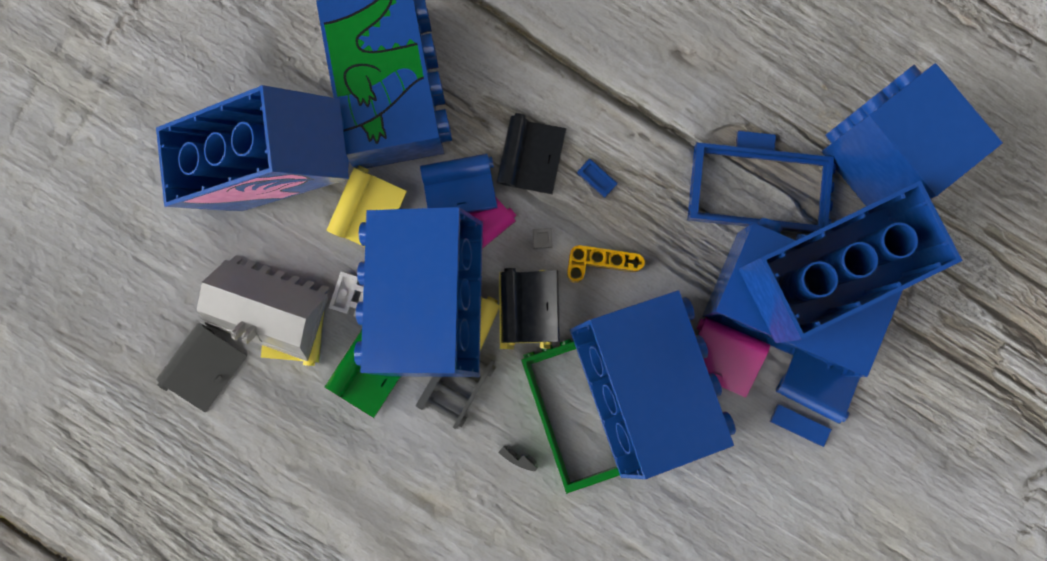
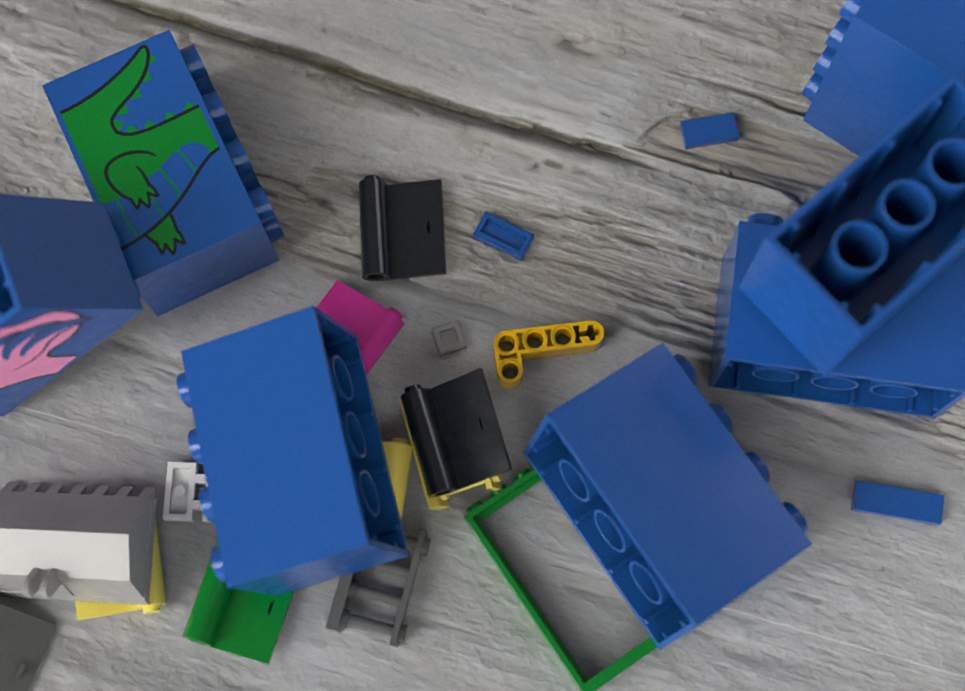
camera: 10 degrees left, 10 degrees down
light yellow door [326,165,407,247] -> none
blue door [420,153,498,213] -> none
dark grey slope [498,446,537,471] -> none
blue door [687,142,836,234] -> none
dark pink door [696,317,770,398] -> none
blue door [776,349,860,424] -> none

